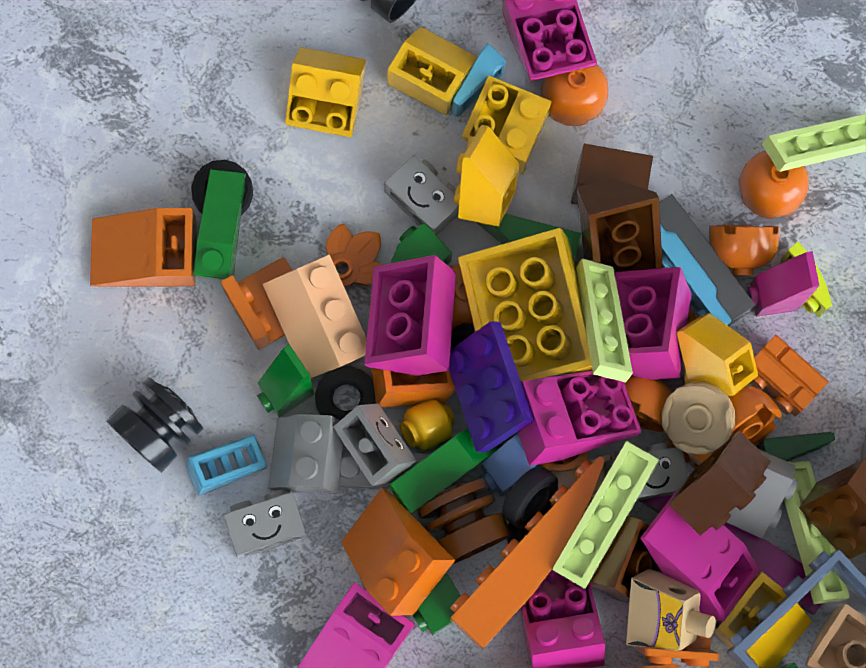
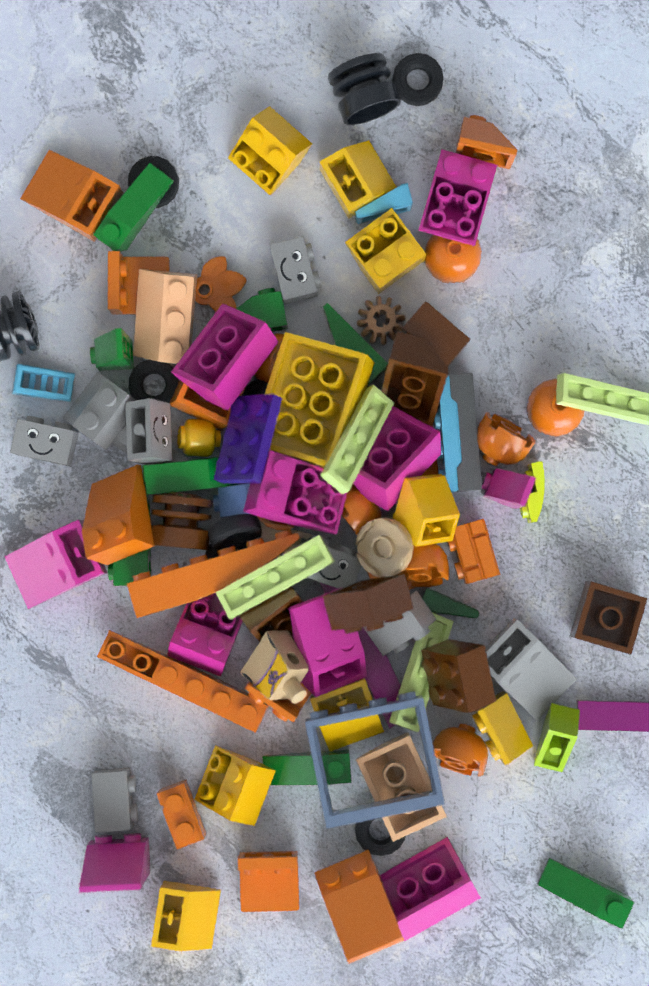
camera: 40 degrees right, 10 degrees up
yellow slope [454,125,519,227] -> none
none -> medium nougat gear [357,296,406,346]

